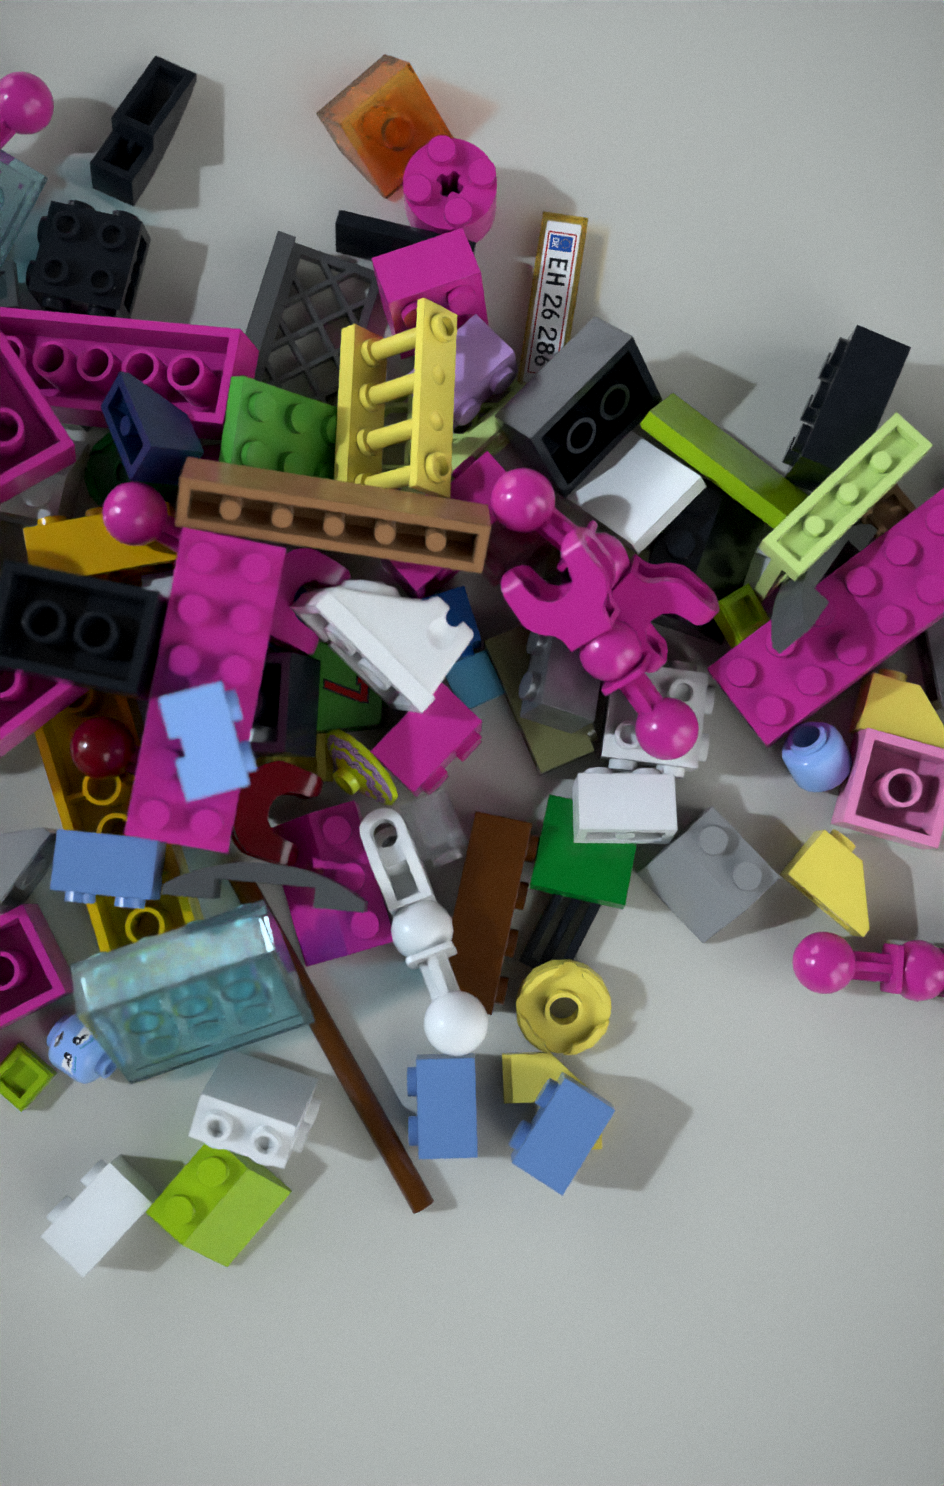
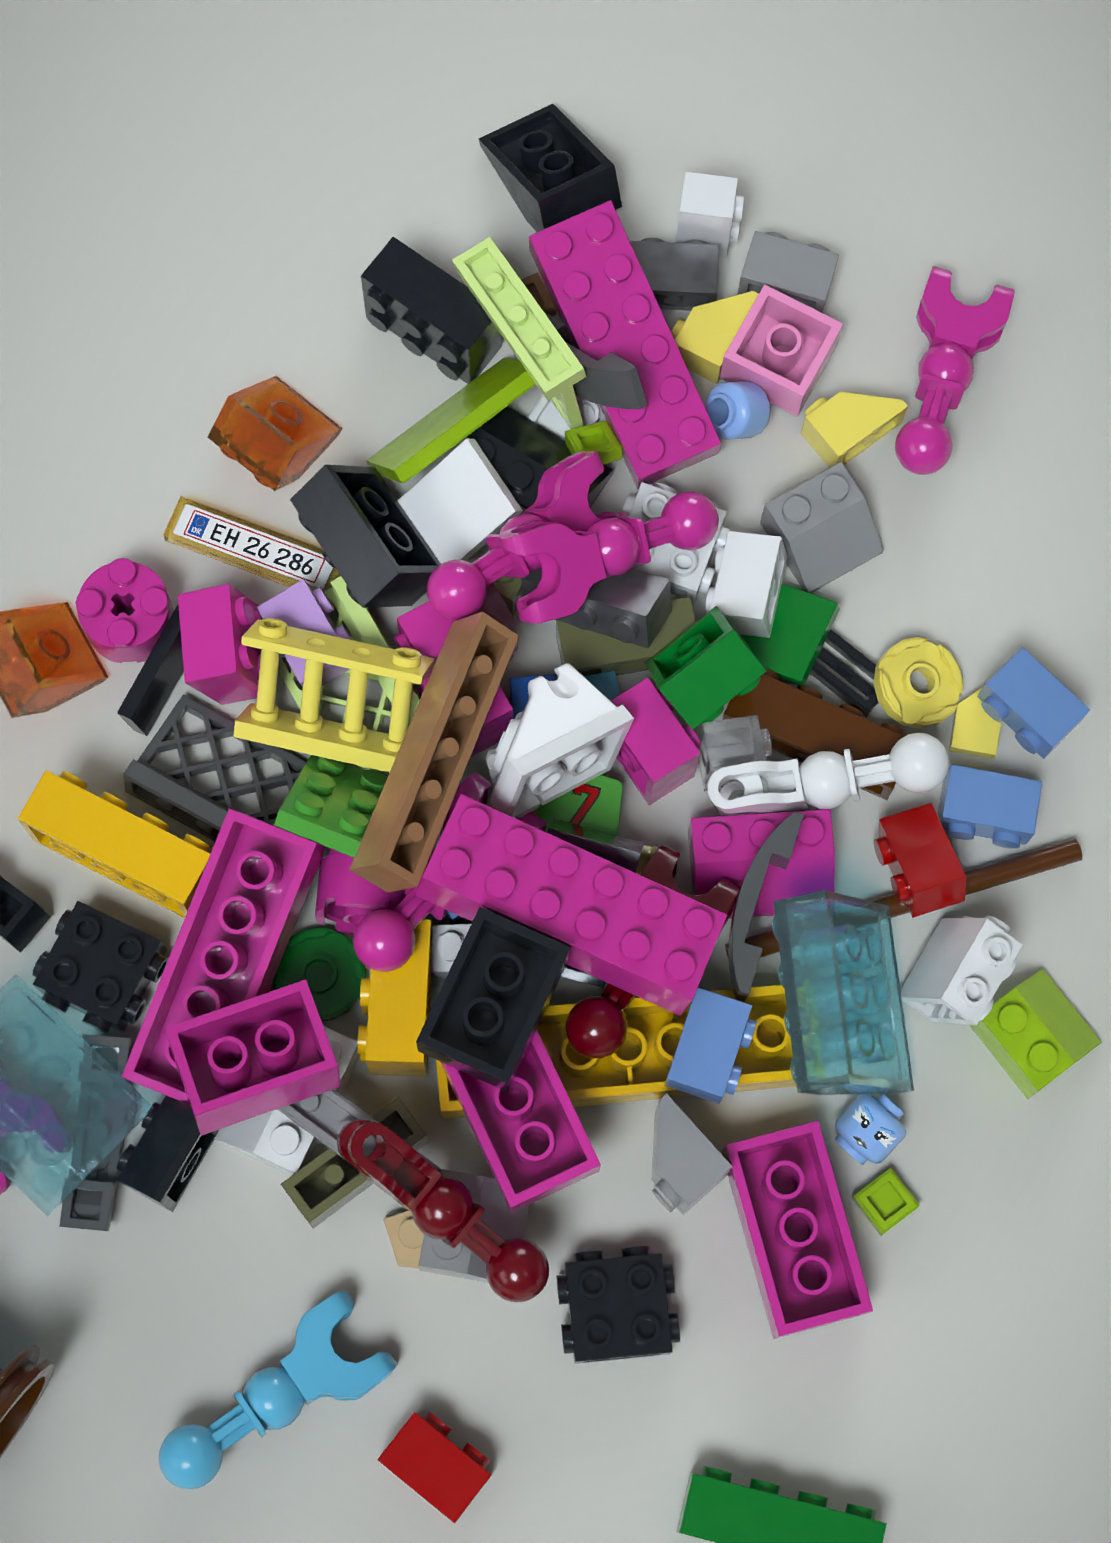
camera: 80 degrees left, 10 degrees down
white brick [41,1155,160,1278] -> none
dark blue slope [100,372,204,485] -> none
light blue brick [158,681,257,802] -> none
neon yellow dish [325,729,398,805] -> none
none -> yellow brick [17,770,211,918]
none -> clear orange slope [207,376,343,491]
none -> green brick [645,606,767,730]
none -> red brick [874,803,967,918]

